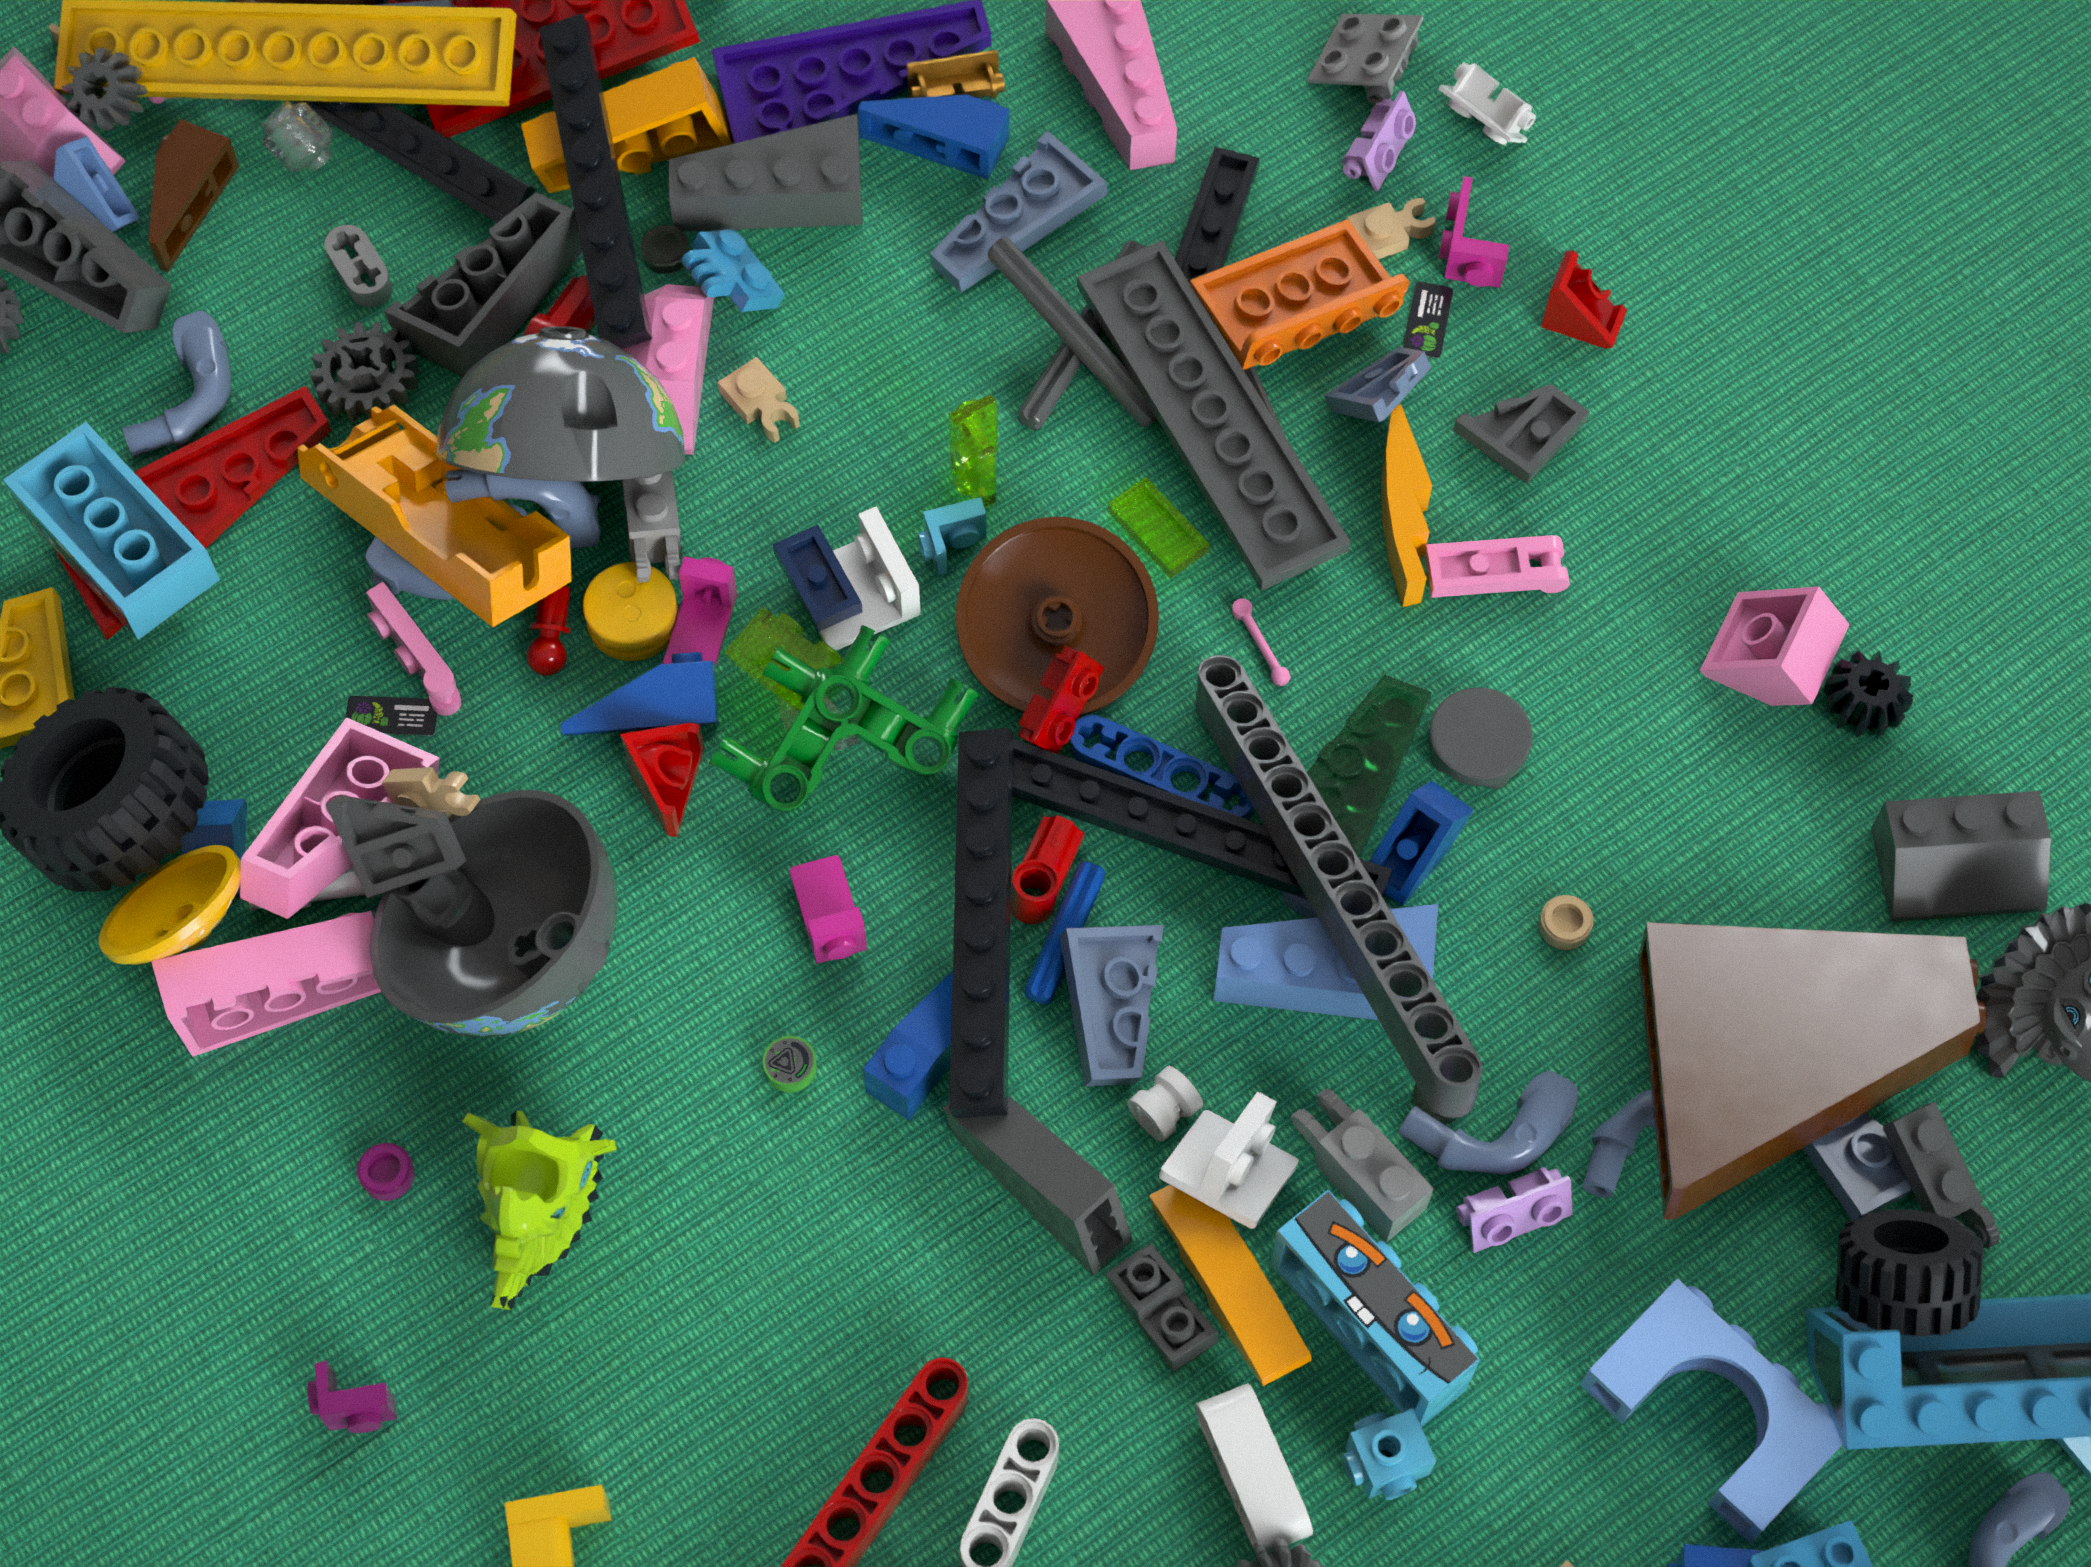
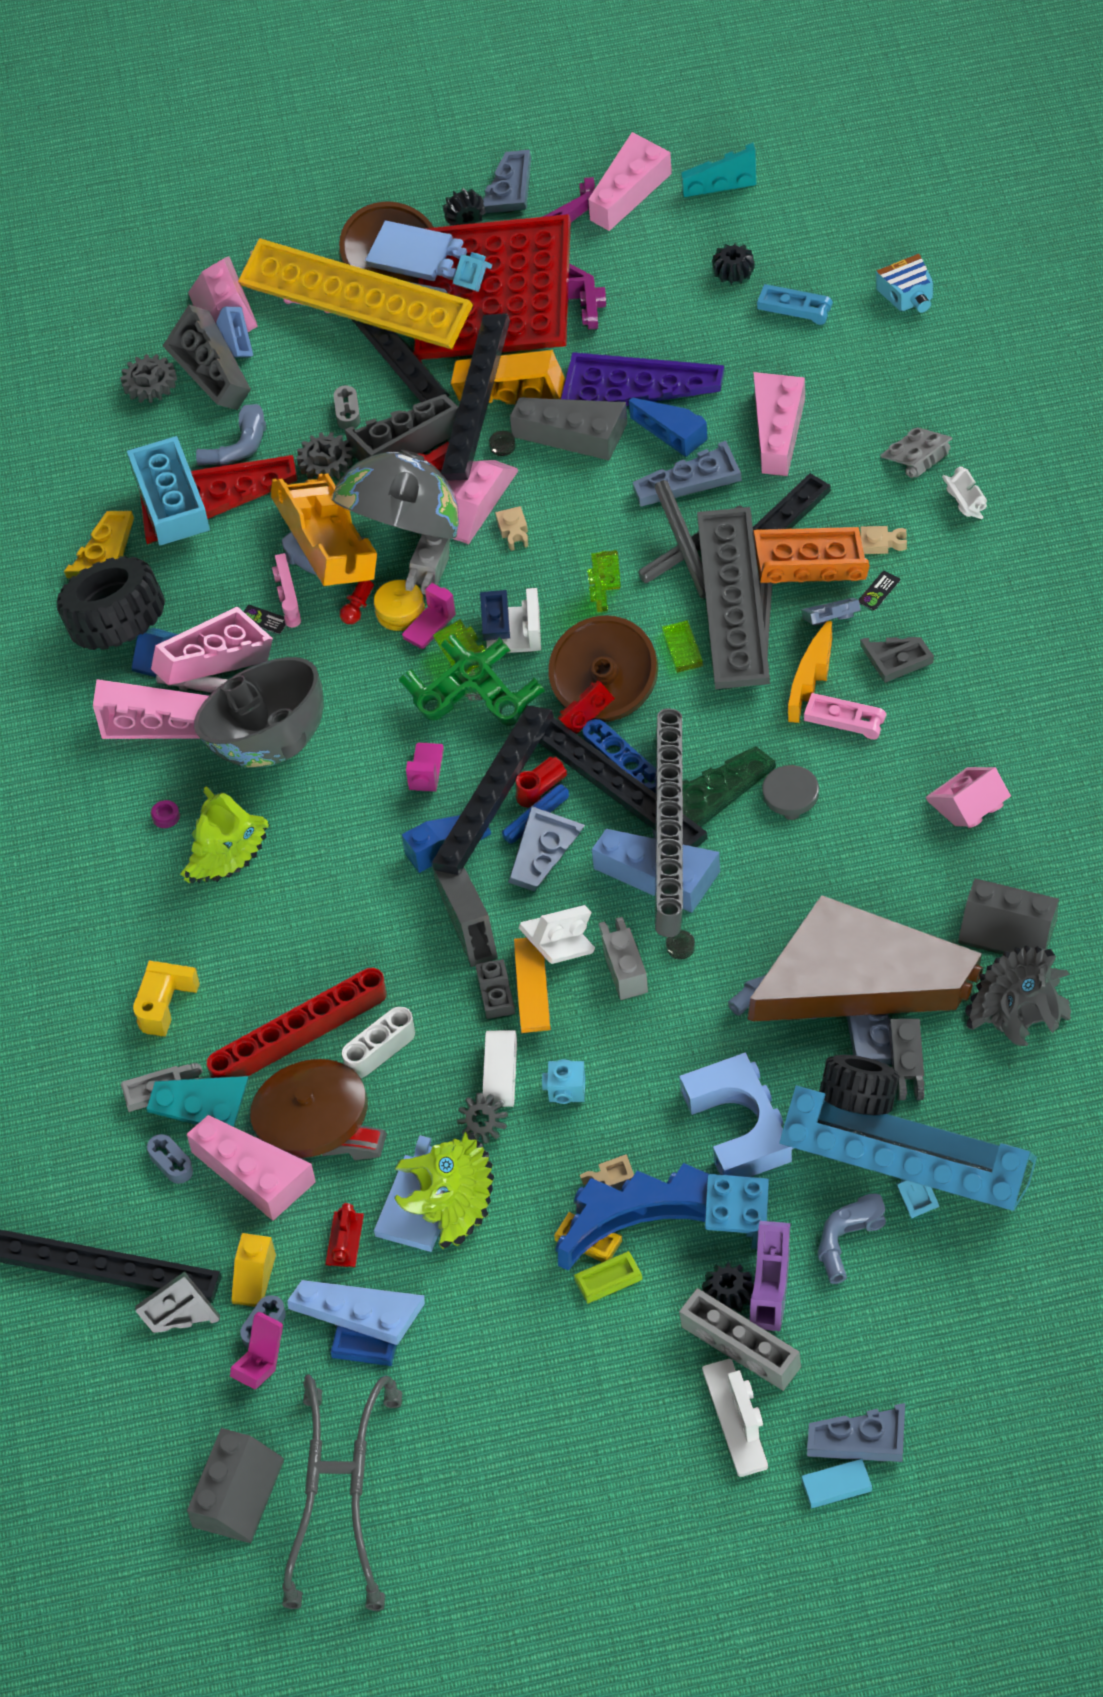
camera: 30 degrees right, 10 degrees down
dark grey gear [62,48,148,131] -> none
yellow dish [99,845,241,965] -> none
reddish brown slope [148,119,240,272] -> none
clear head [261,101,333,172] -> none
magenta bracket [307,1361,397,1433] -> none
dark grey wing [326,795,466,898] -> none
tan plate [382,767,480,818] -> none
sand blue piece [445,469,602,548] -> none
blue slope [561,652,719,736] -> none
red slope [620,723,705,837] -> none
dark azure hinge [681,229,785,312] -> none
tile [762,1036,817,1093] -> none
pearl gold hinge [906,50,1005,98] -> none
medium azure bracket [917,497,987,576] -> none
white wheel [1127,1066,1203,1142] -> none
bright pink hinge [1232,598,1290,686] -> none
brick [1270,1190,1480,1428] -> none
lavender hinge [1342,90,1416,191] -> none
blue slope [1369,781,1474,906] -> none
sand blue piece [1398,1070,1578,1175] -> none
dark pink bracket [1439,176,1509,288] -> none
lavender hinge [1456,1167,1573,1253] -> none
tan tile [1538,895,1593,950] -> none
red slope [1541,250,1627,349] -> none
black gear [1823,650,1913,739] -> none

